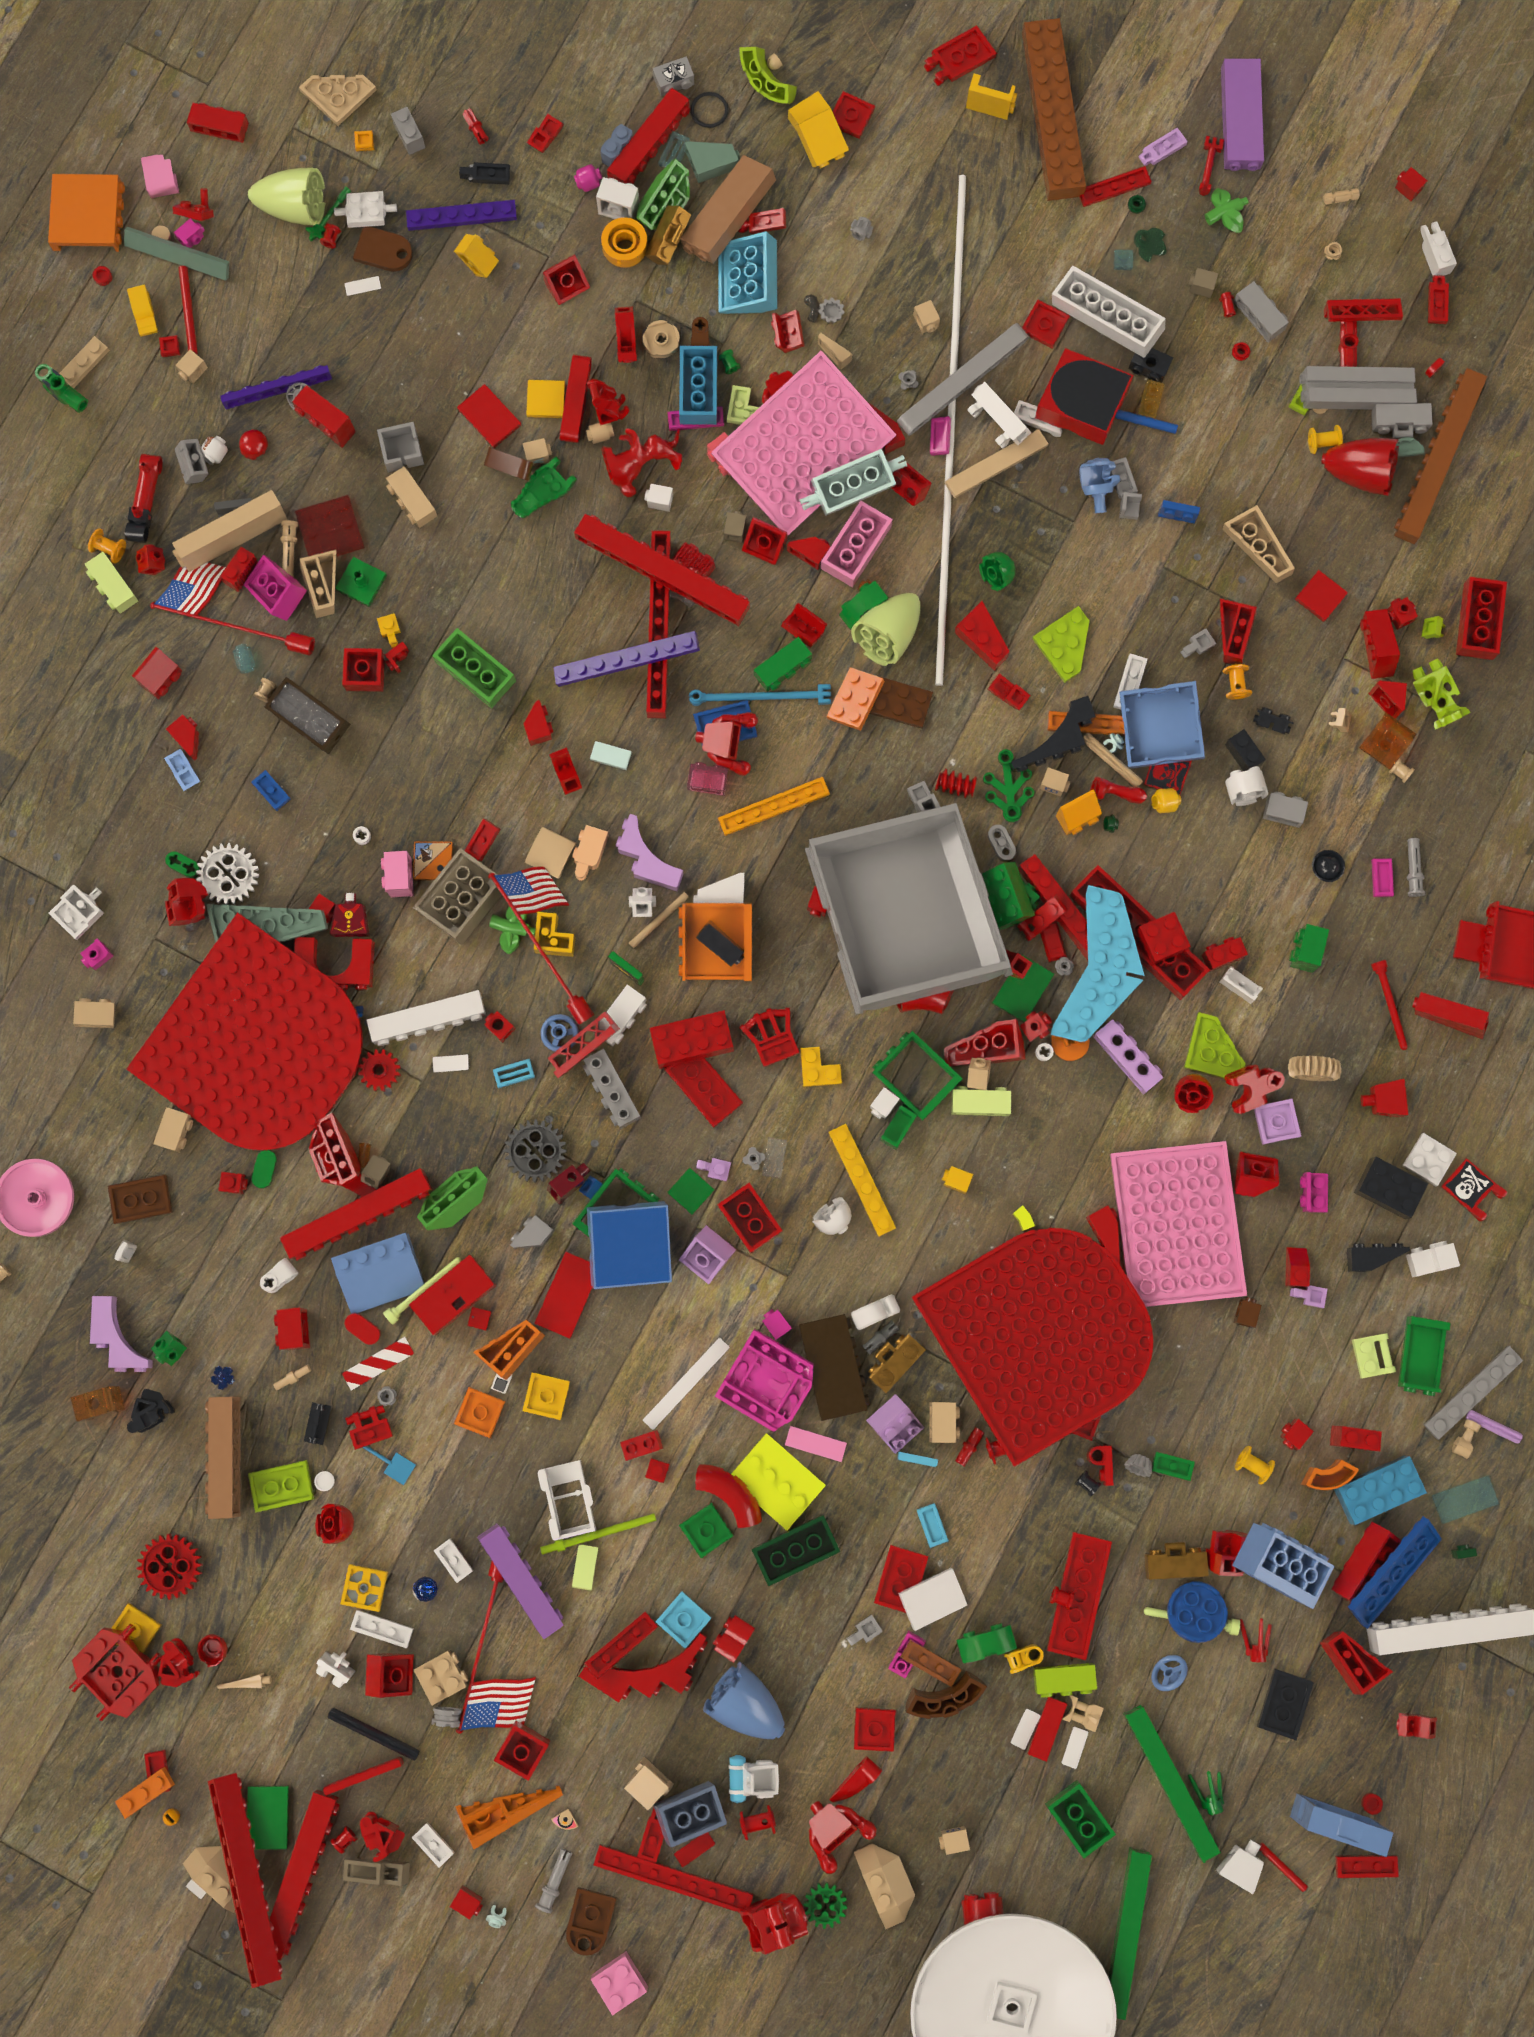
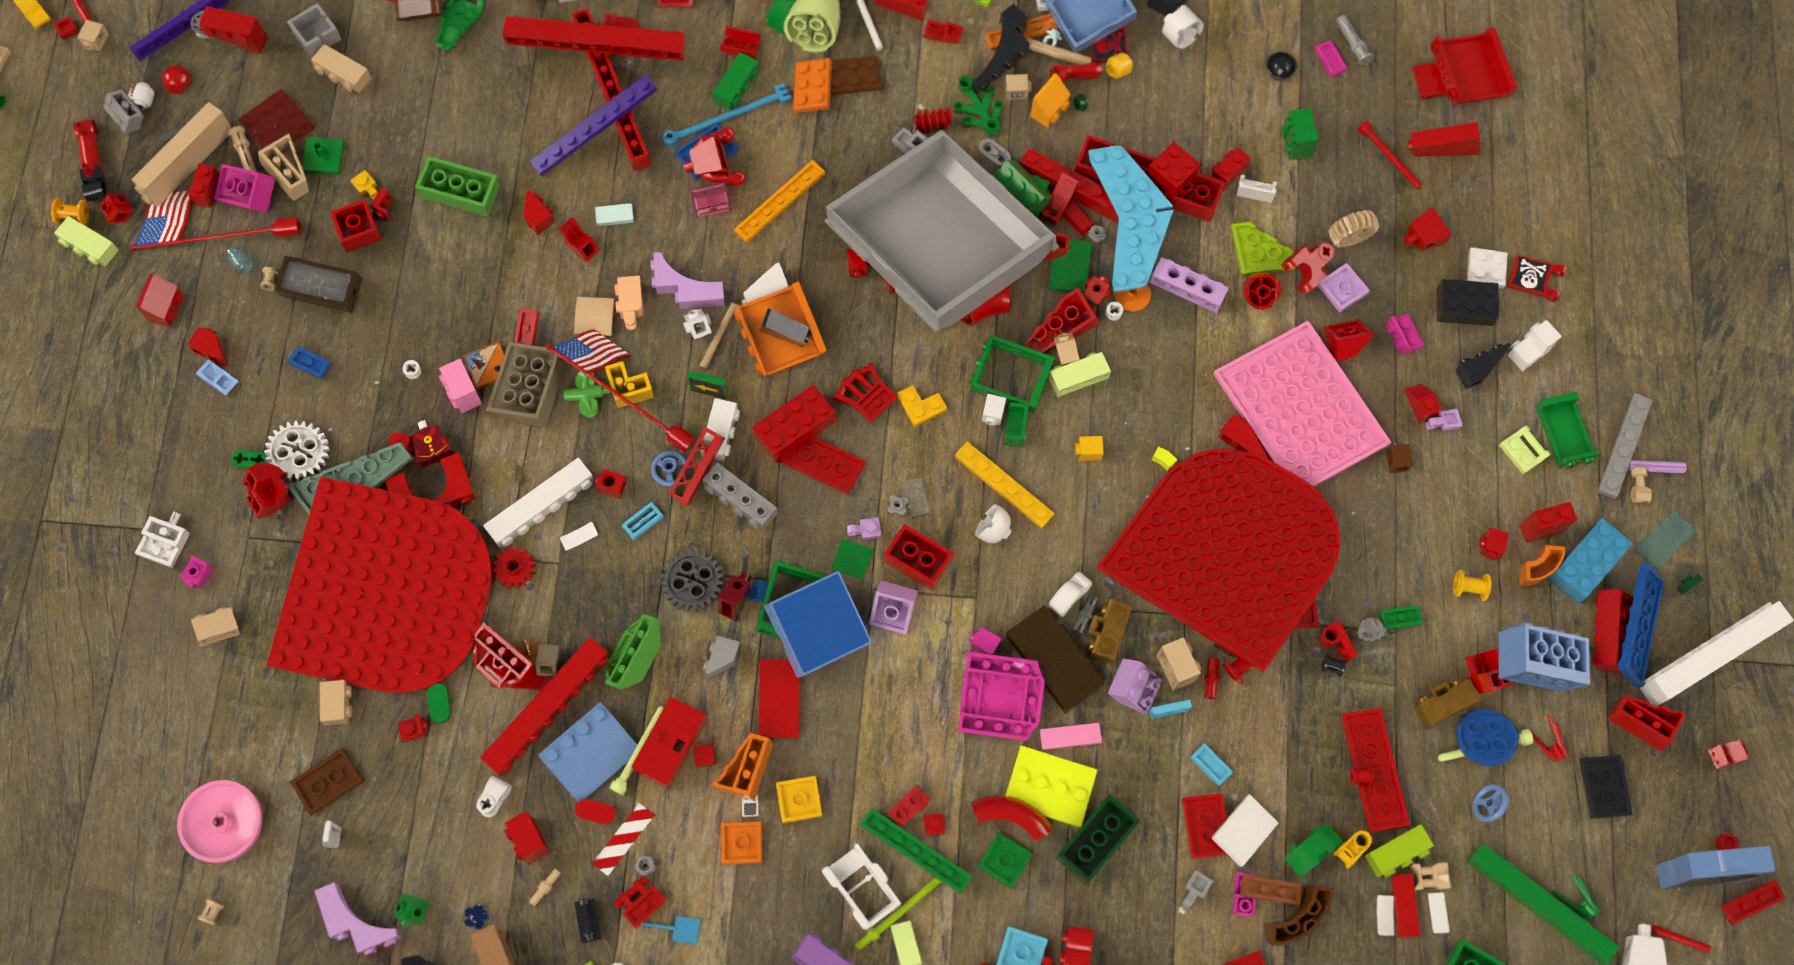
camera: 25 degrees left, 10 degrees down
white sticker [643,1338,730,1430] -> none
light grey brick [1262,792,1308,828] -> none
none -> green plate [860,808,972,895]

